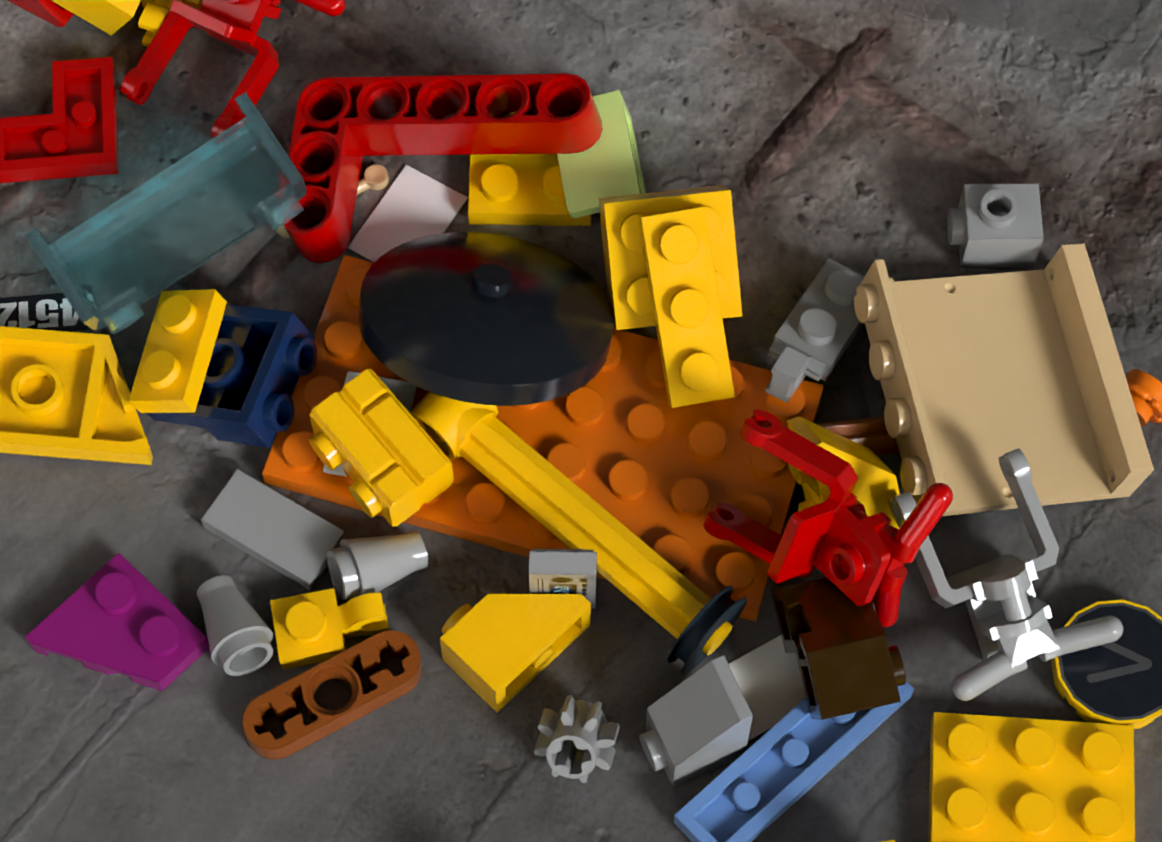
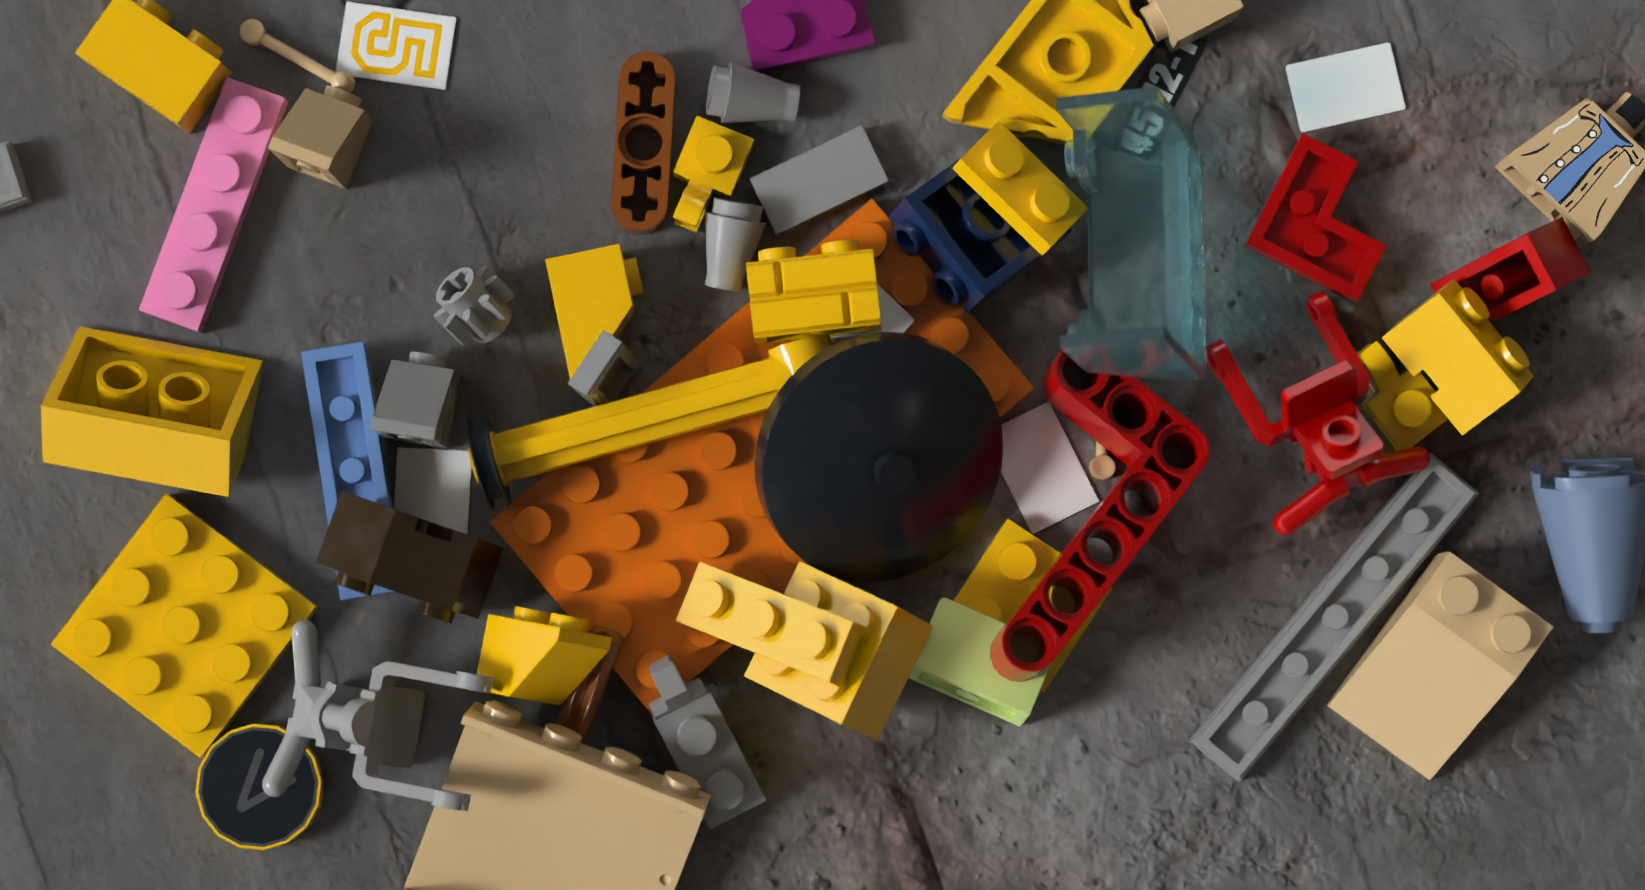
camera: 120 degrees right, 20 degrees up
red piece [703,409,953,627] -> none

